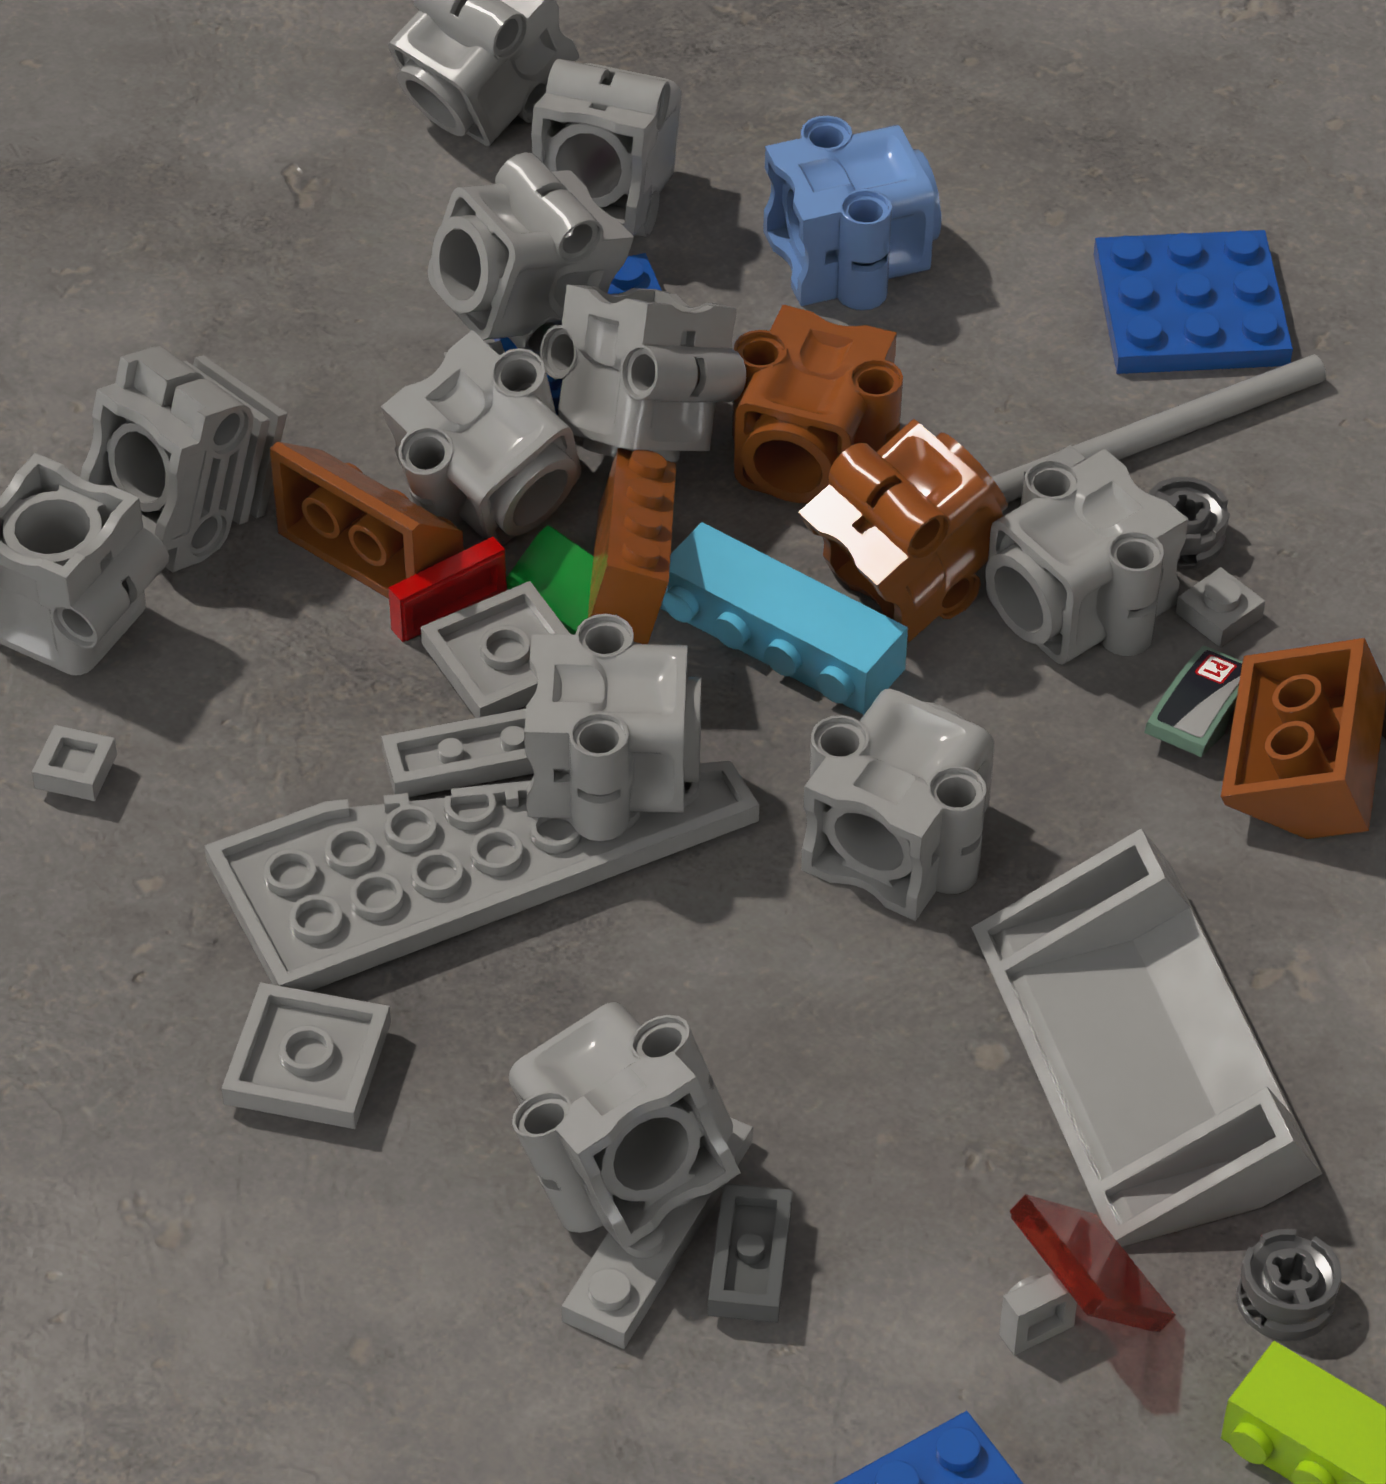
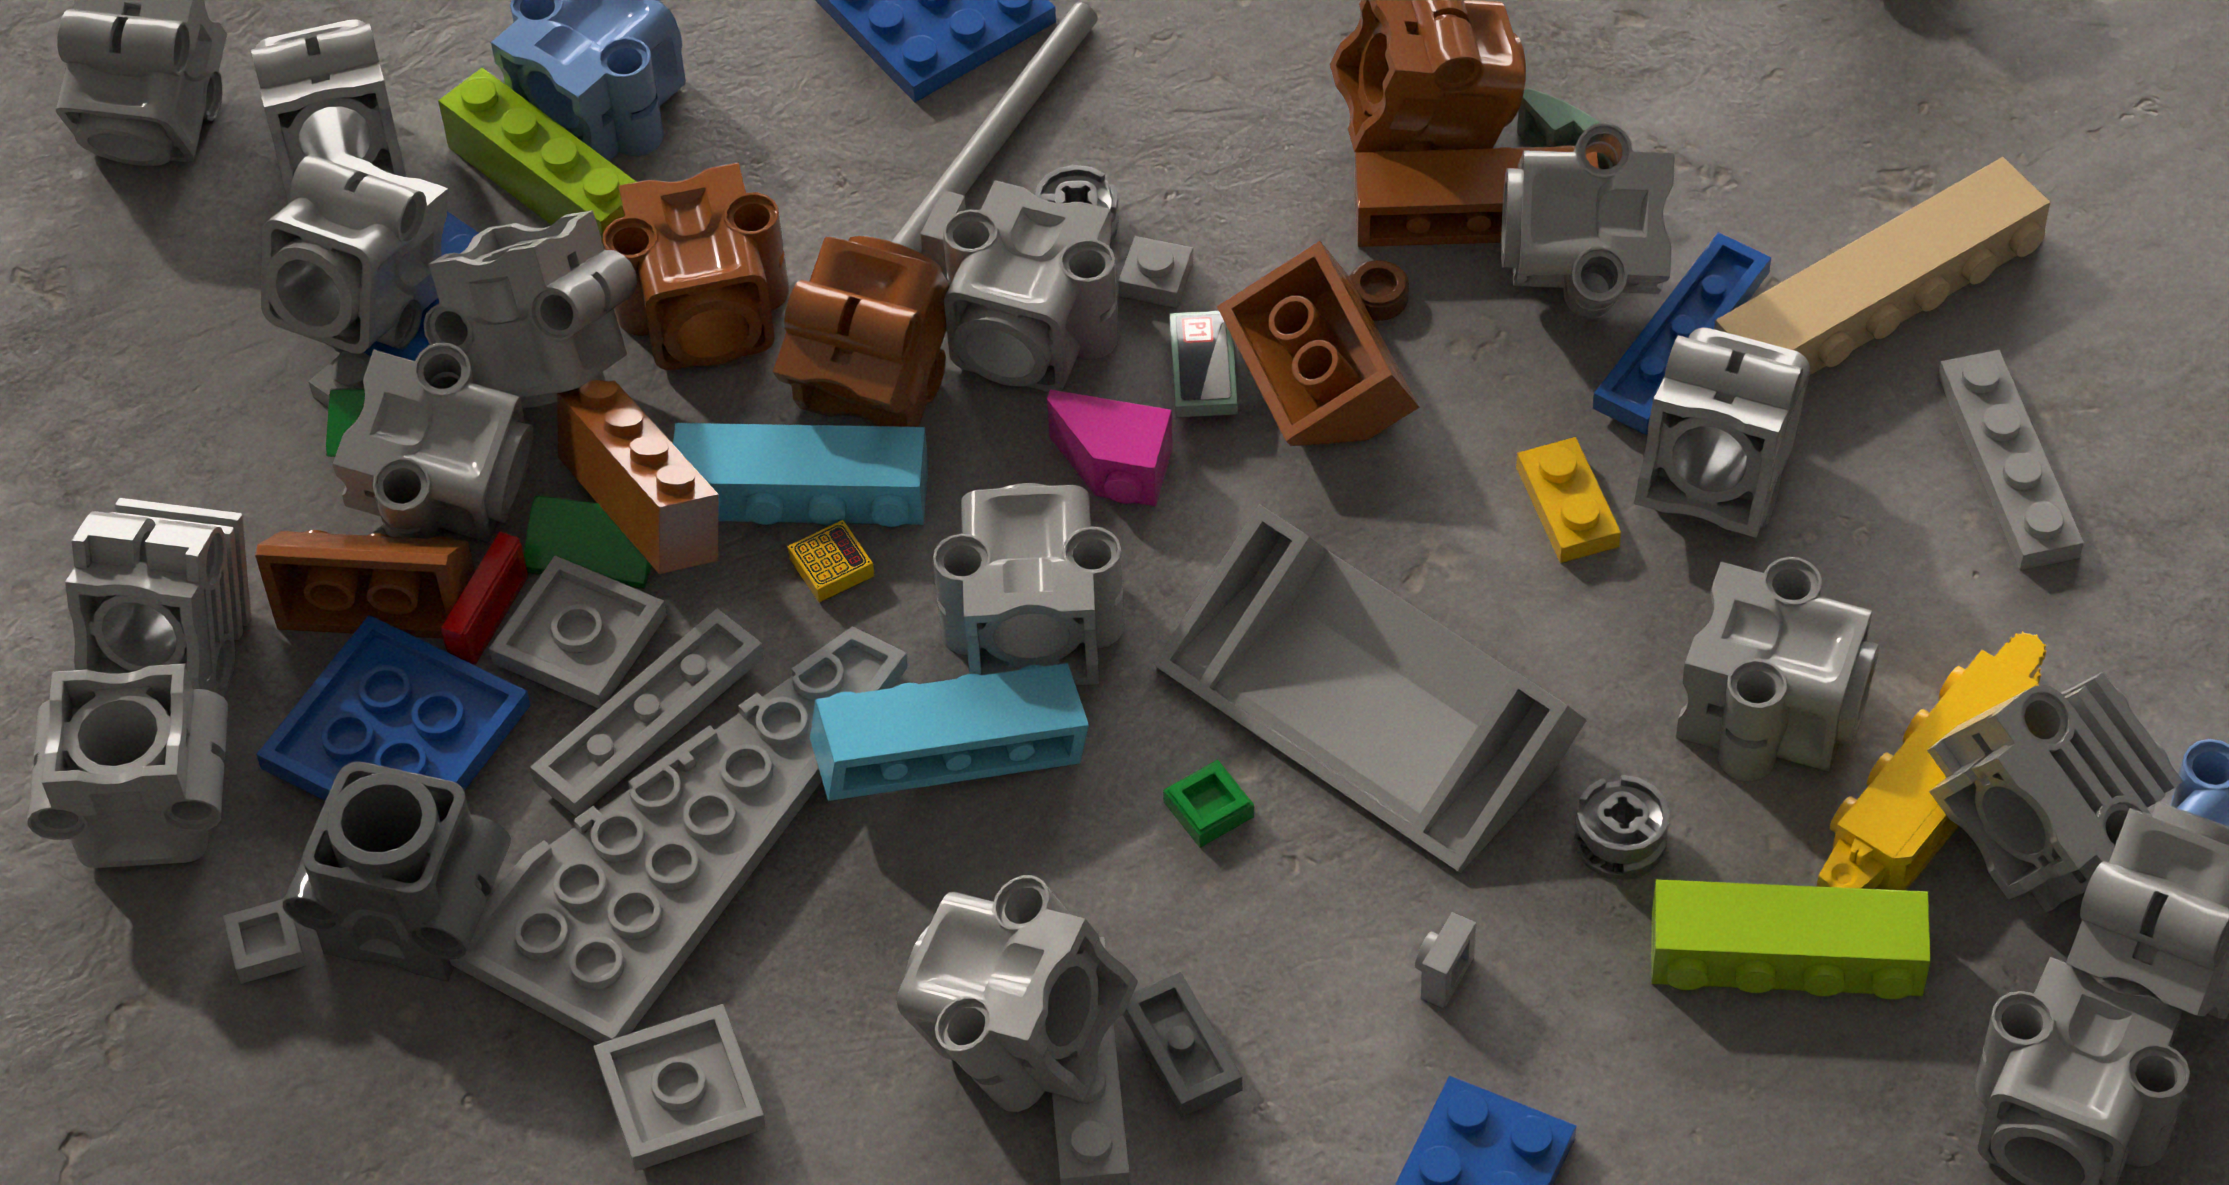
camera: 30 degrees left, 5 degrees up
light grey piece [524,614,702,841] -> none
clear red tile [1009,1194,1176,1332] -> none
none -> blue plate [256,615,531,801]
none -> dark grey piece [283,762,511,982]
none -> lime brick [438,68,637,243]
none -> yellow tile [788,520,874,603]
none -> medium azure brick [810,663,1089,801]
none -> dark pink slope [1047,389,1173,506]
none -> green tile [1163,759,1254,848]

